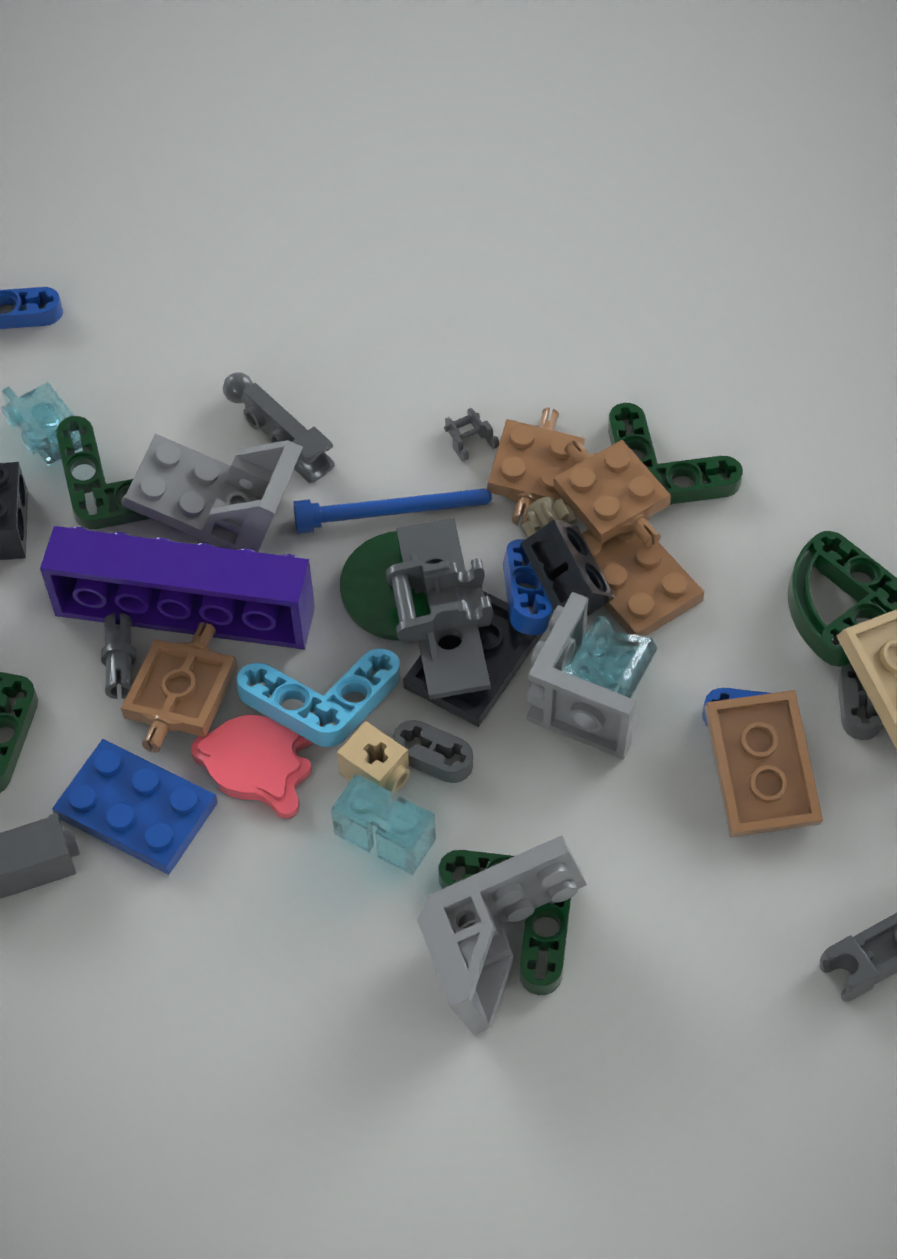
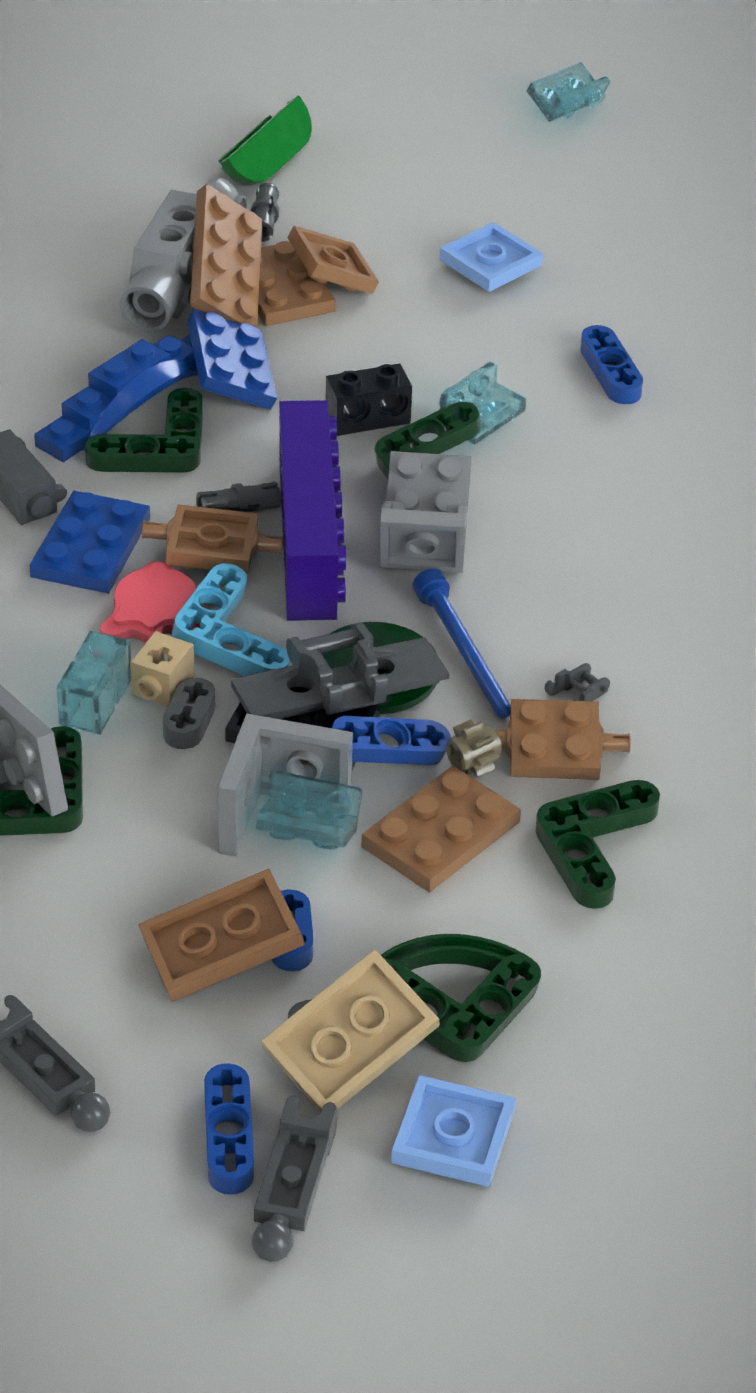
camera: 75 degrees right, 15 degrees down
dark grey plate [222,372,335,483] -> none
black brick [521,520,615,617] -> none
medium nougat plate [554,439,671,548] -> none

